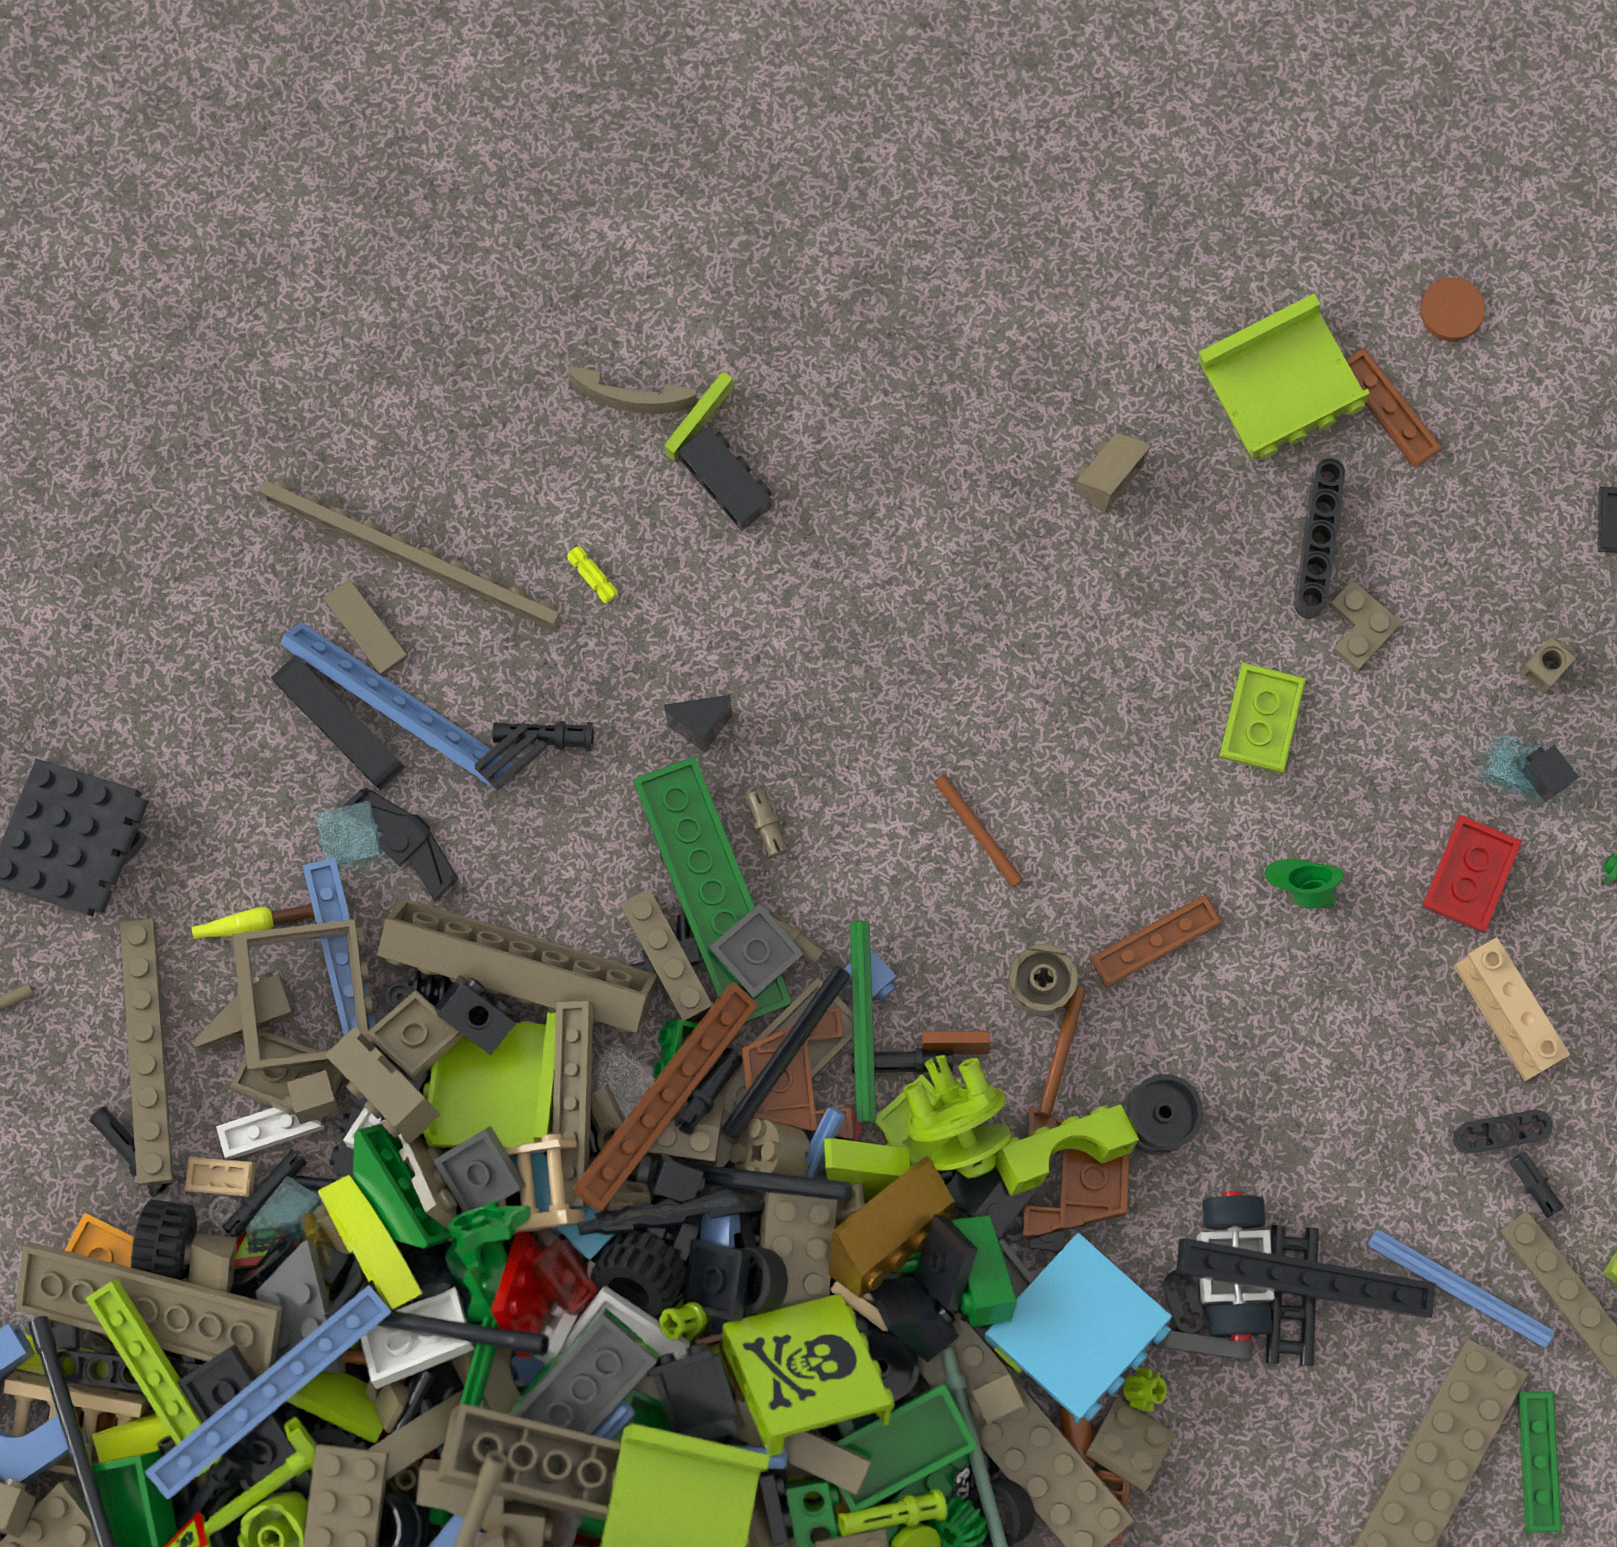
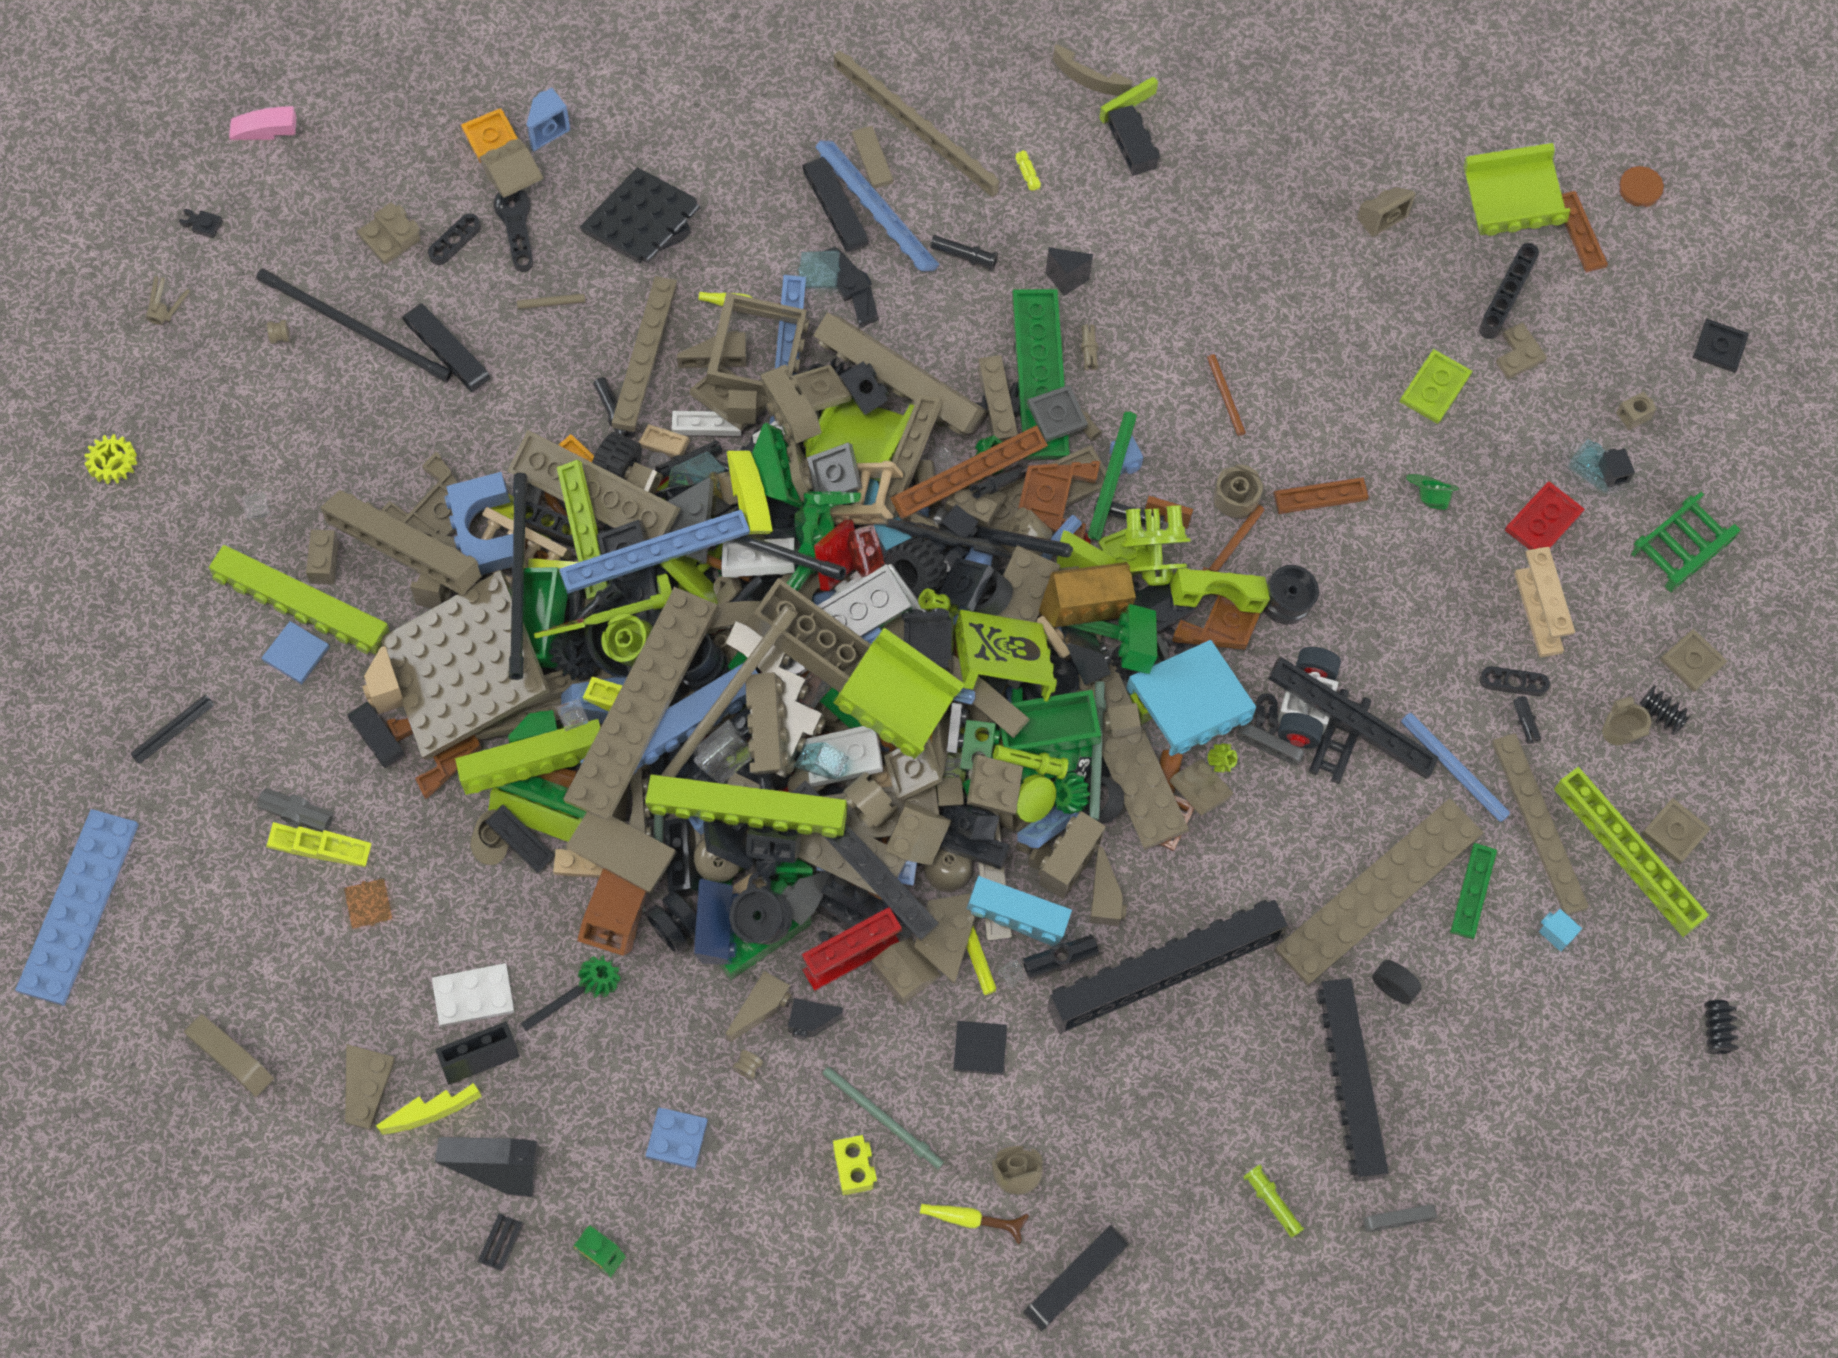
camera: 15 degrees right, 10 degrees down
black tile [475,722,546,791] -> none
black axle [722,966,850,1140] -> none
black plate [915,1214,978,1310] -> none

